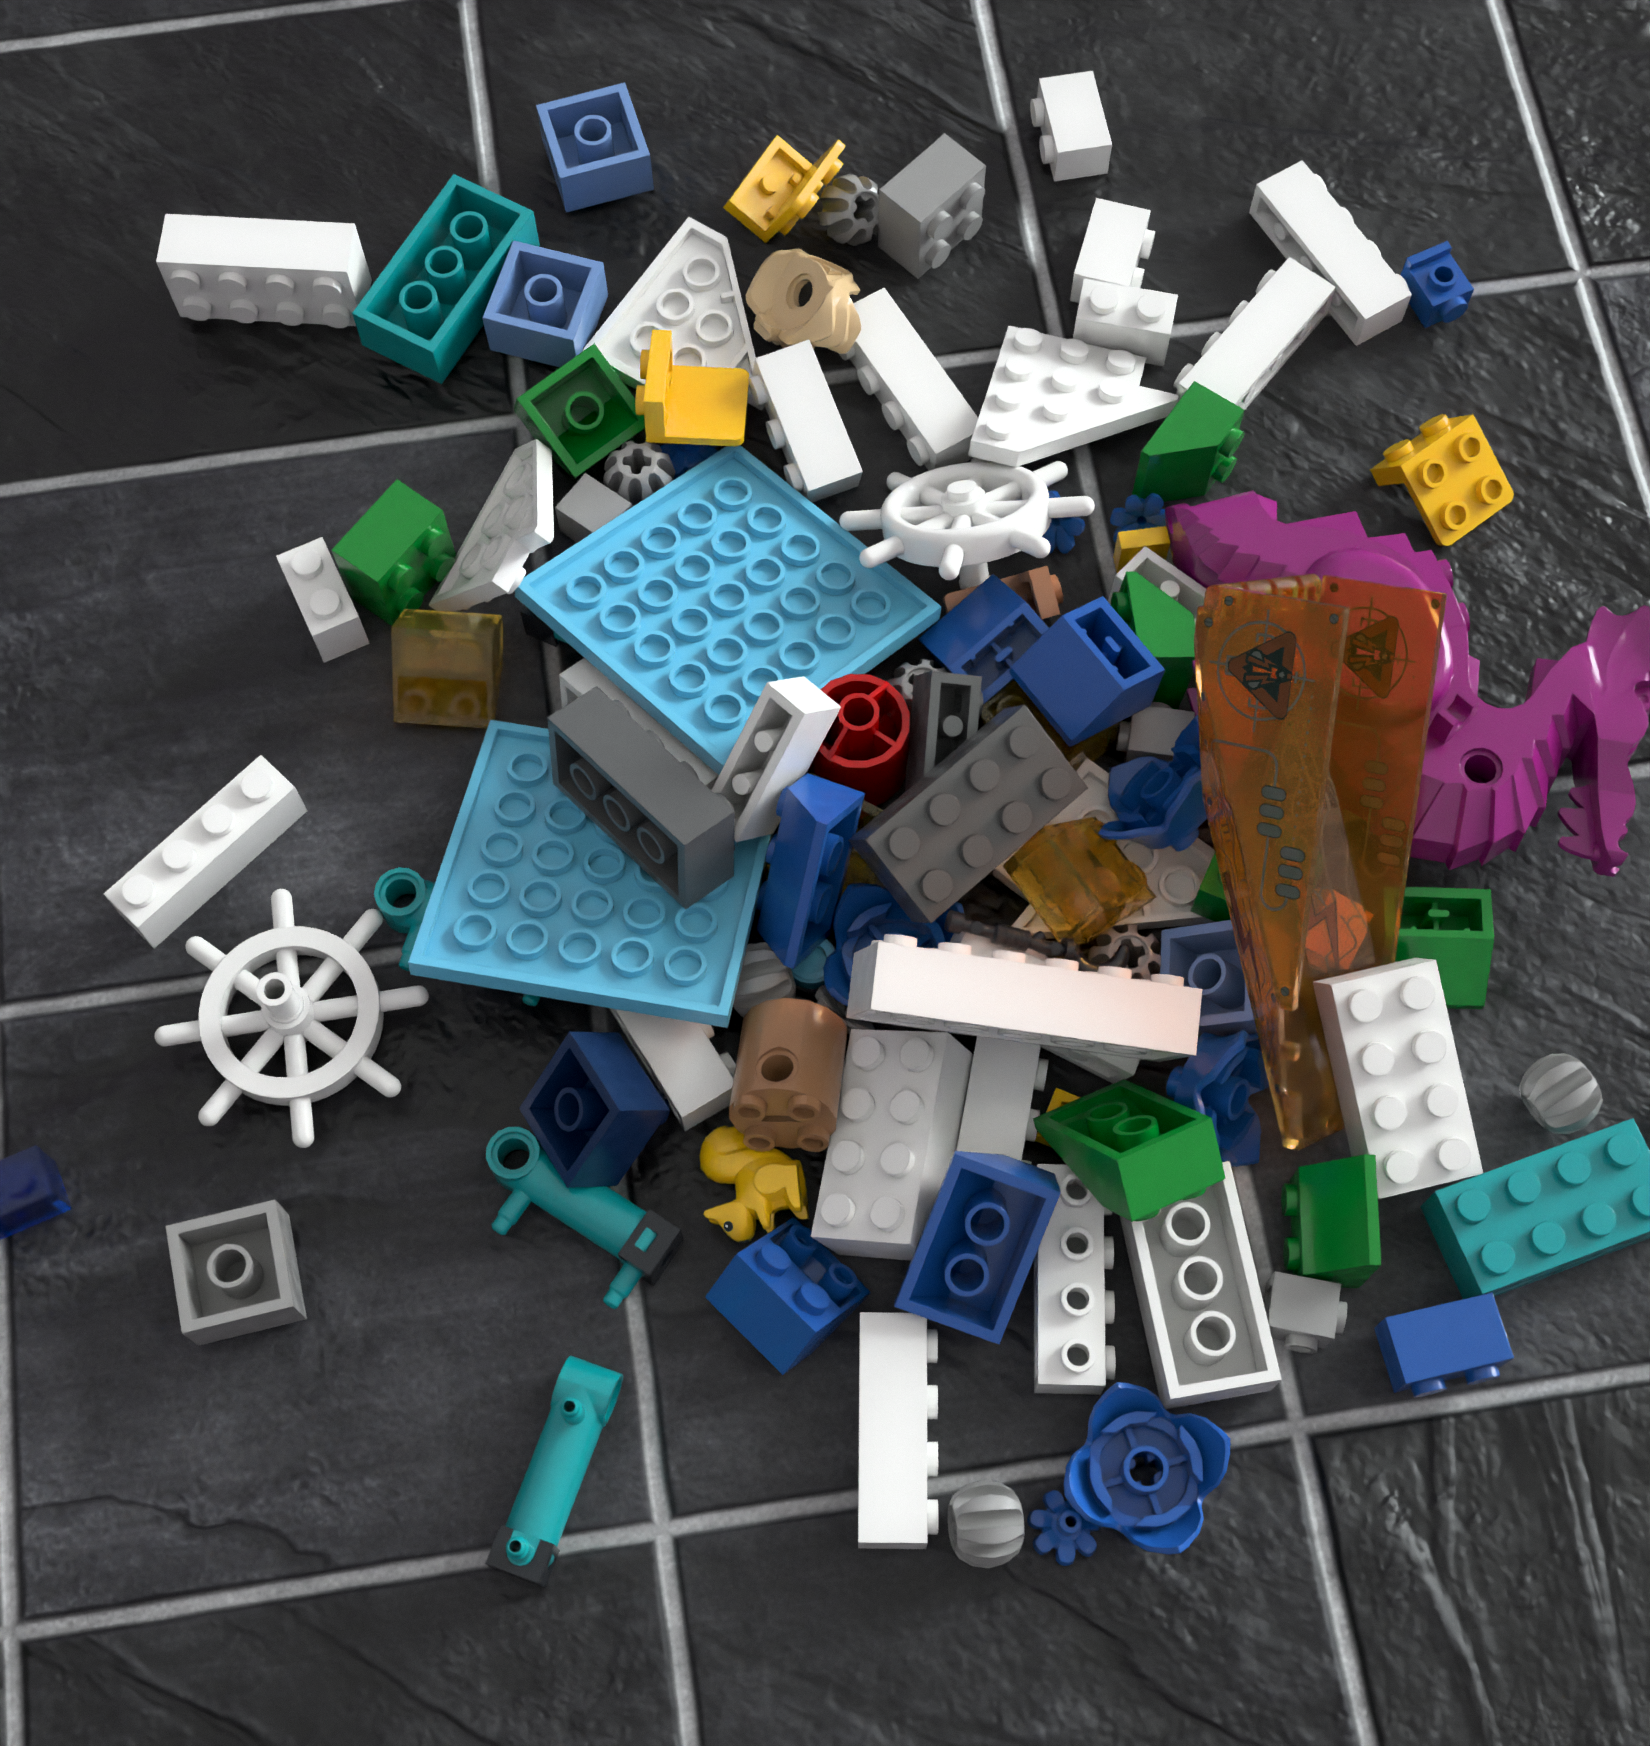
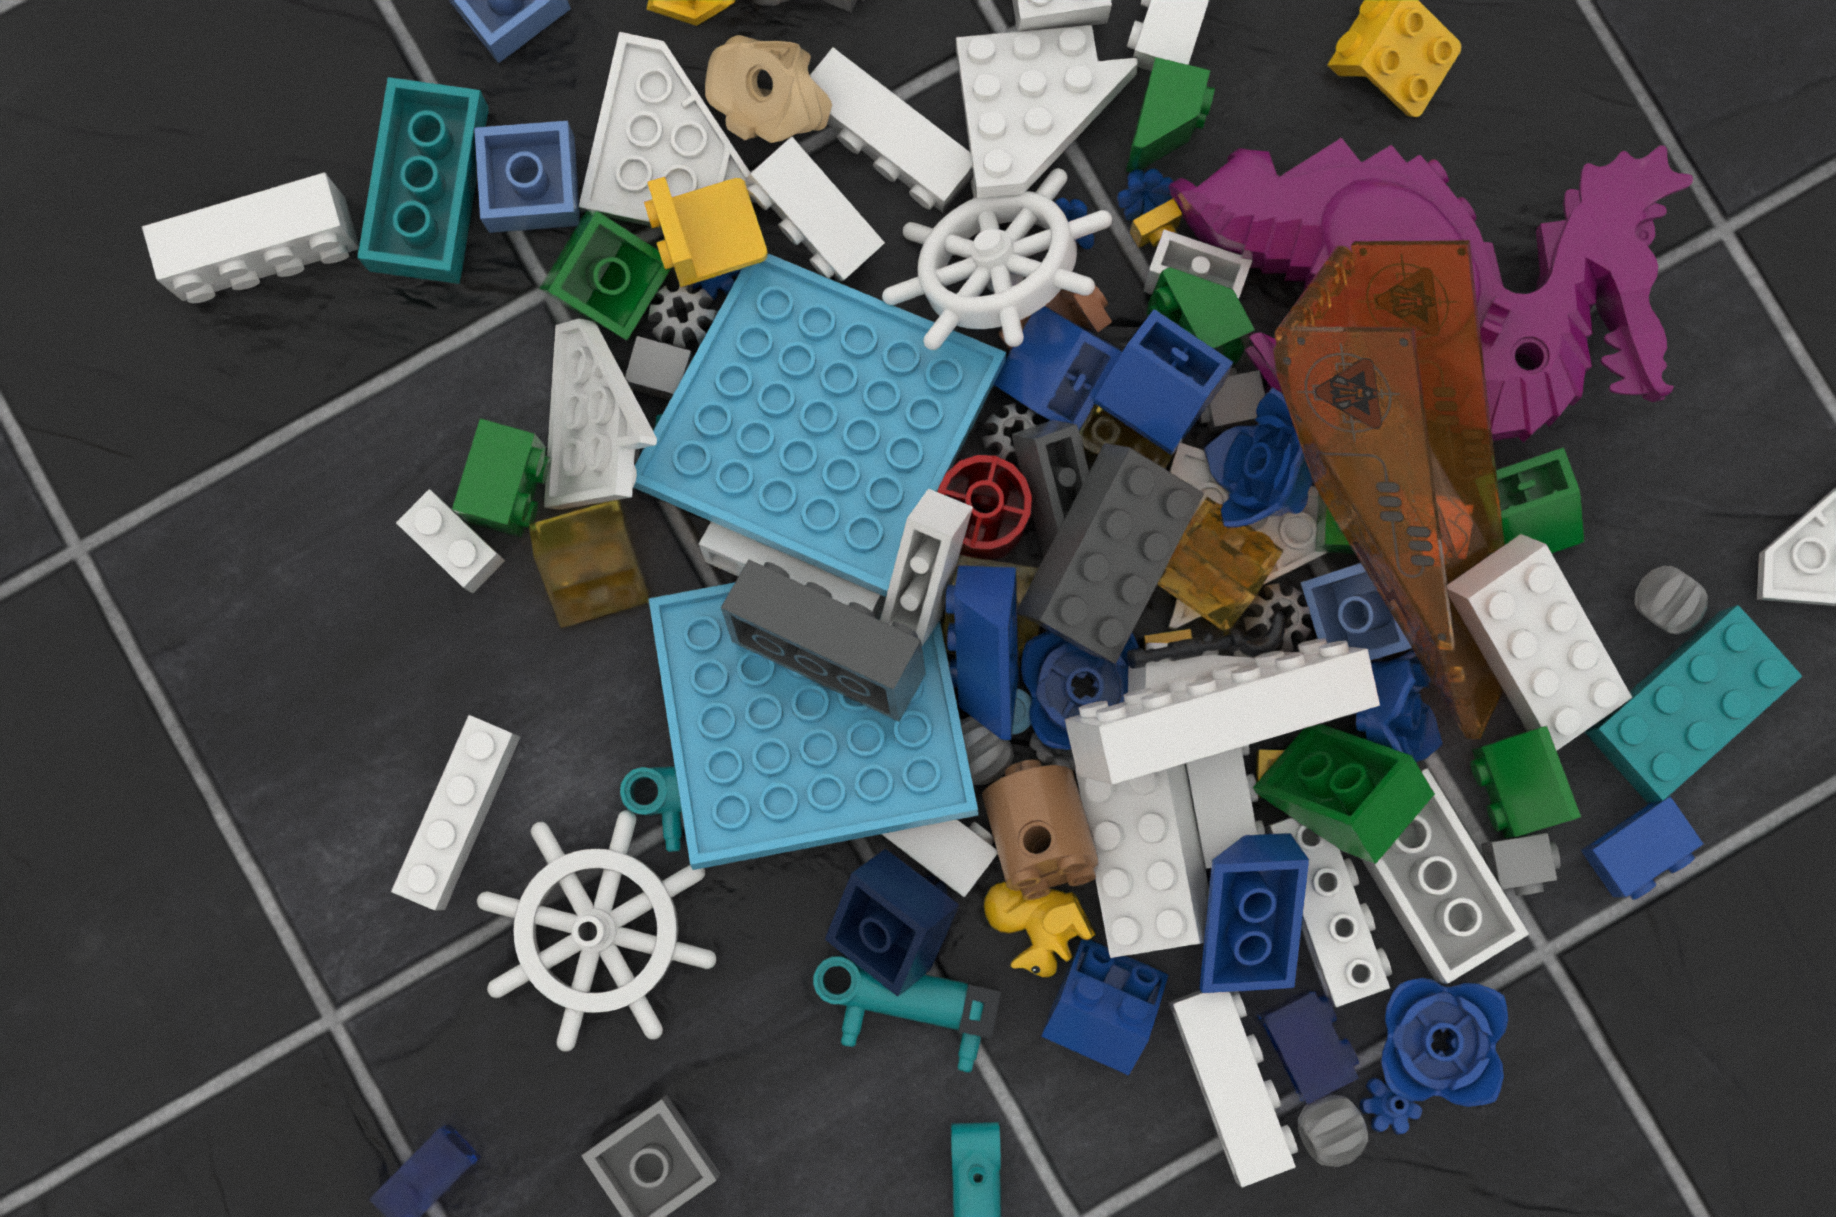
camera: 25 degrees left, 15 degrees up
none -> clear blue brick [1257,989,1359,1104]

